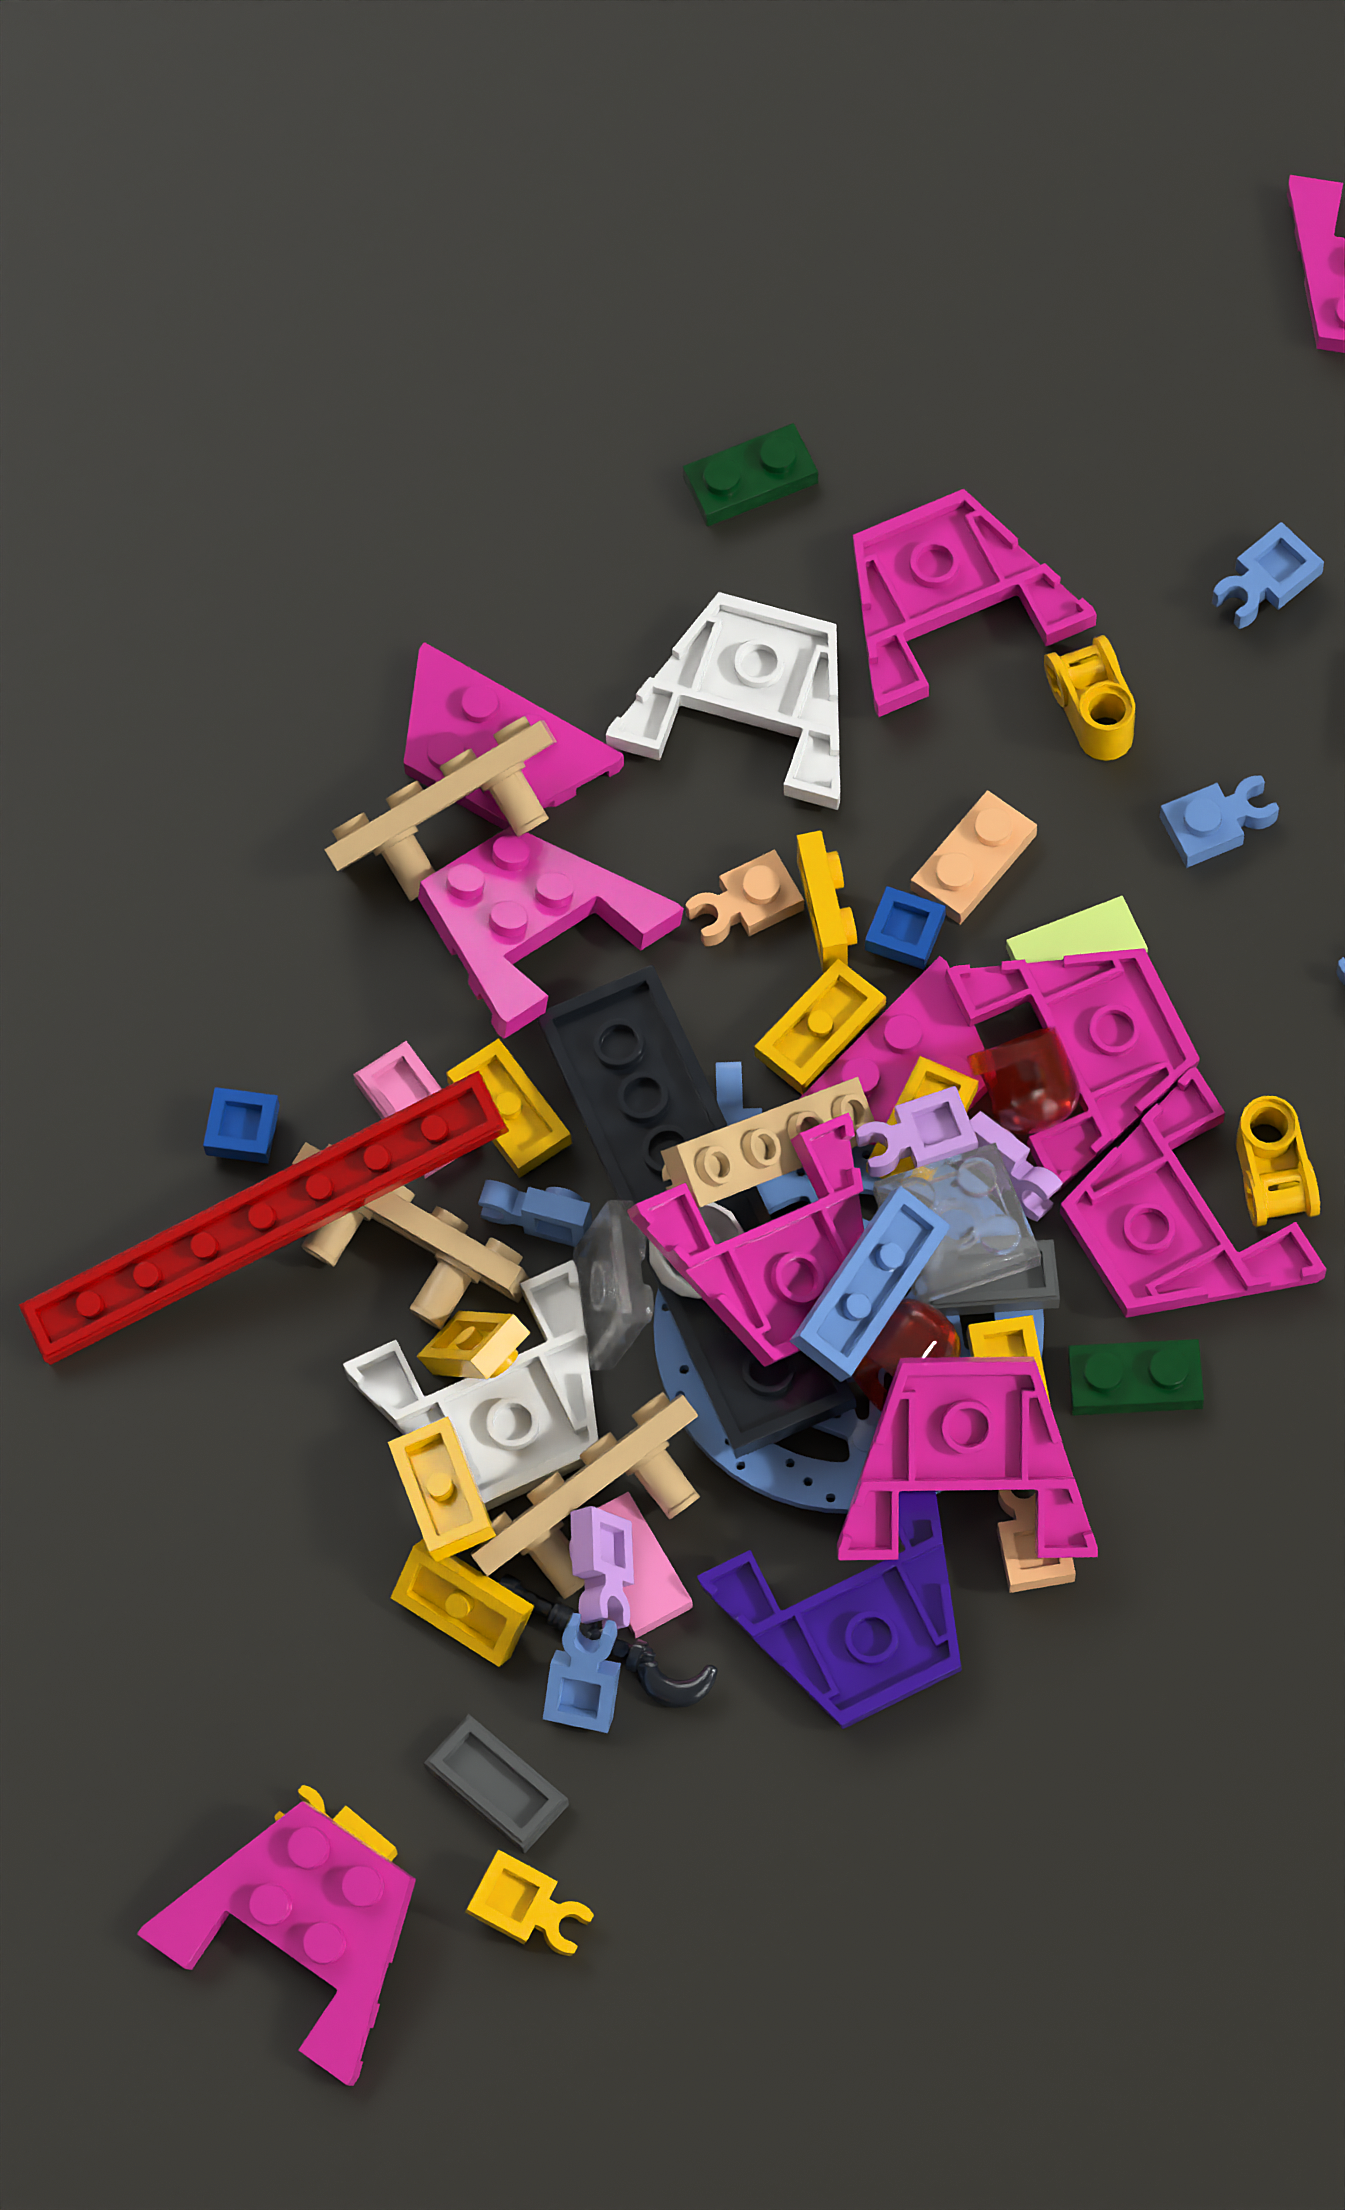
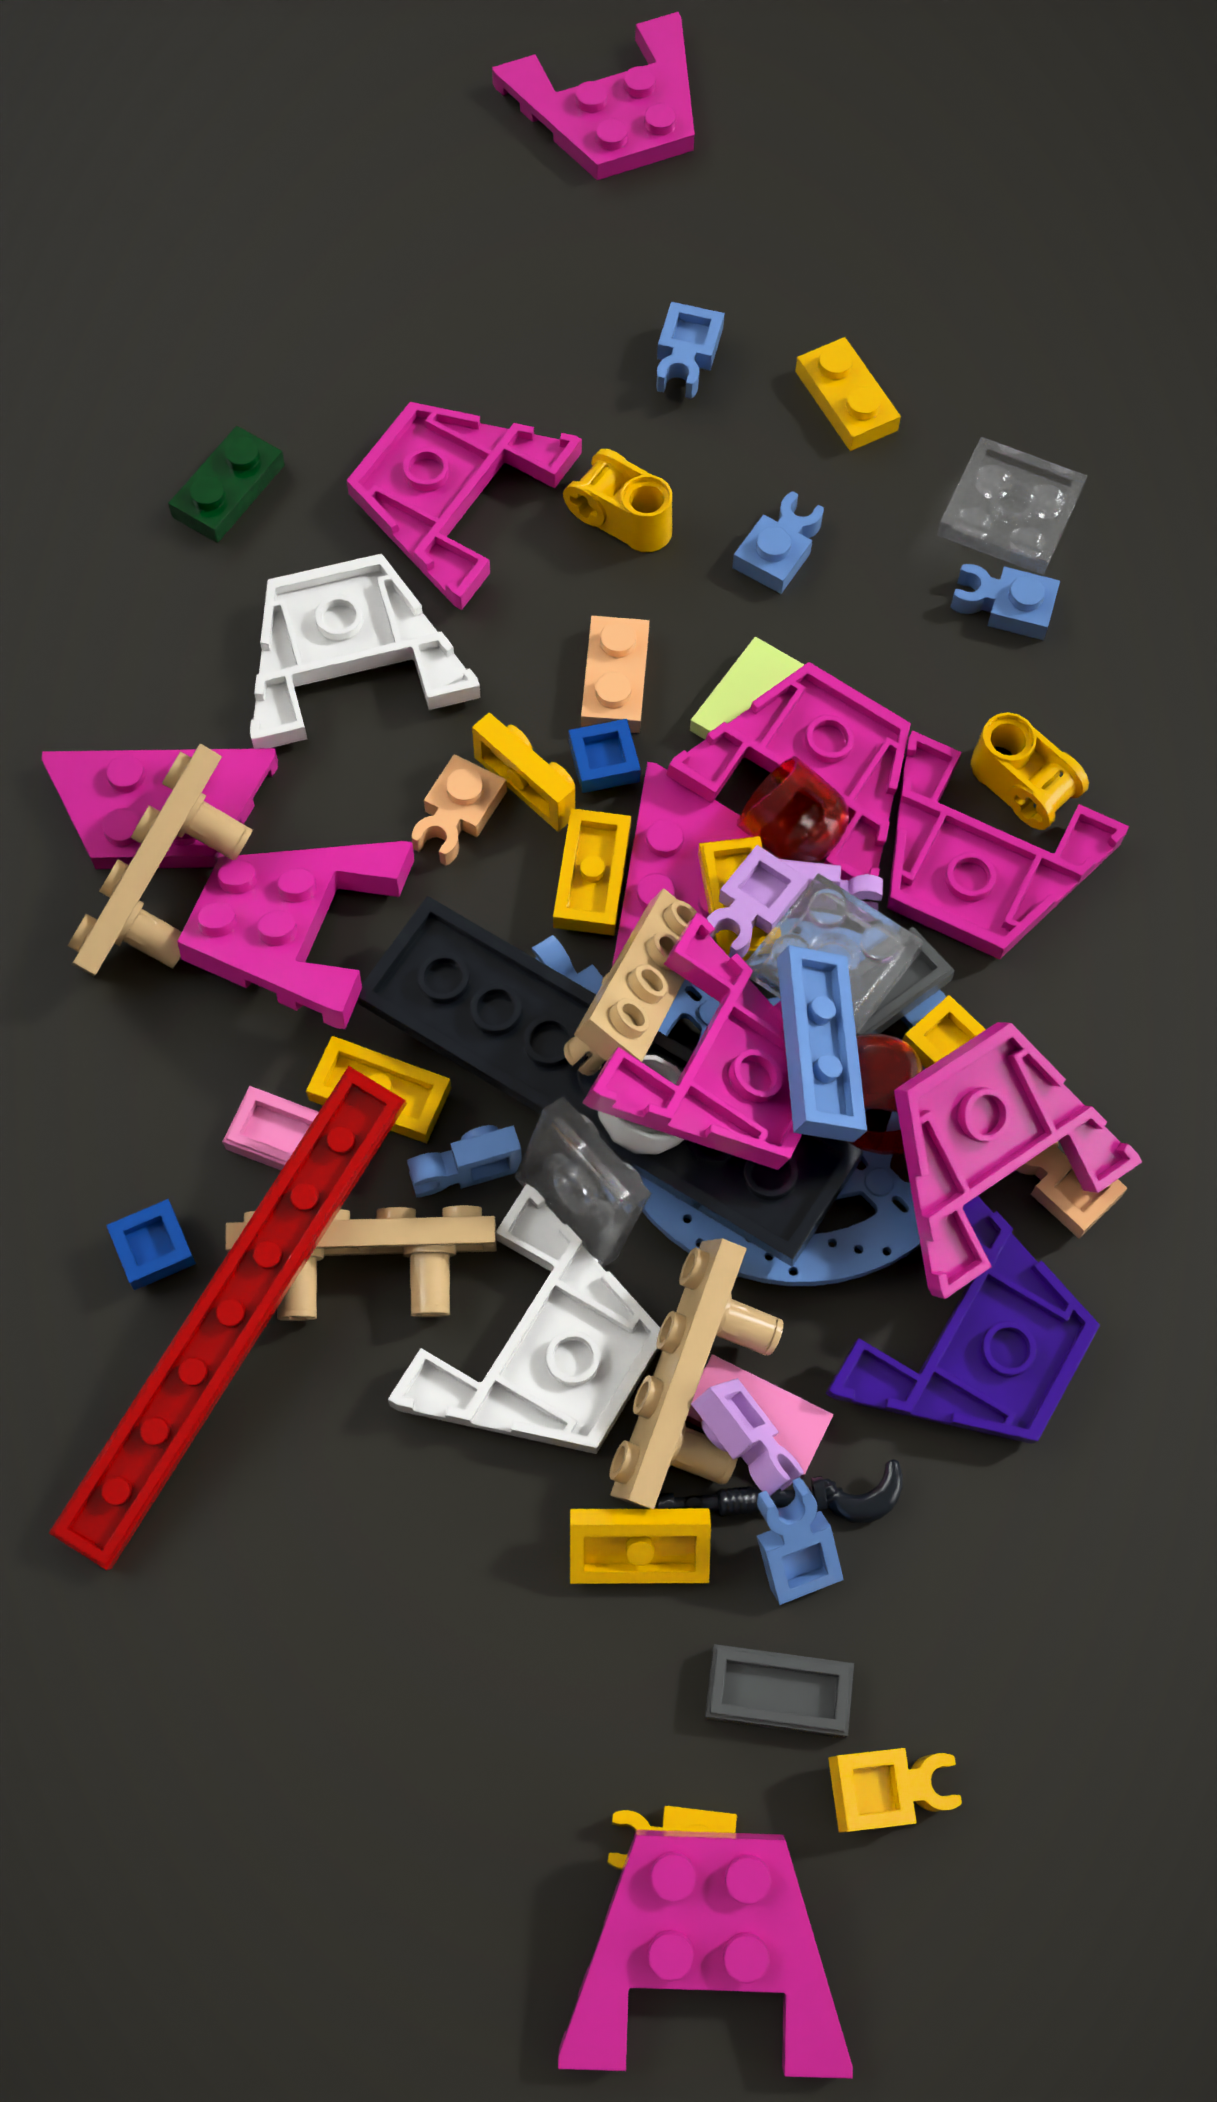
camera: 40 degrees left, 0 degrees up
yellow plate [388,1416,496,1563] -> none
yellow plate [416,1311,530,1379] -> none
dark green plate [1068,1339,1204,1416] -> none

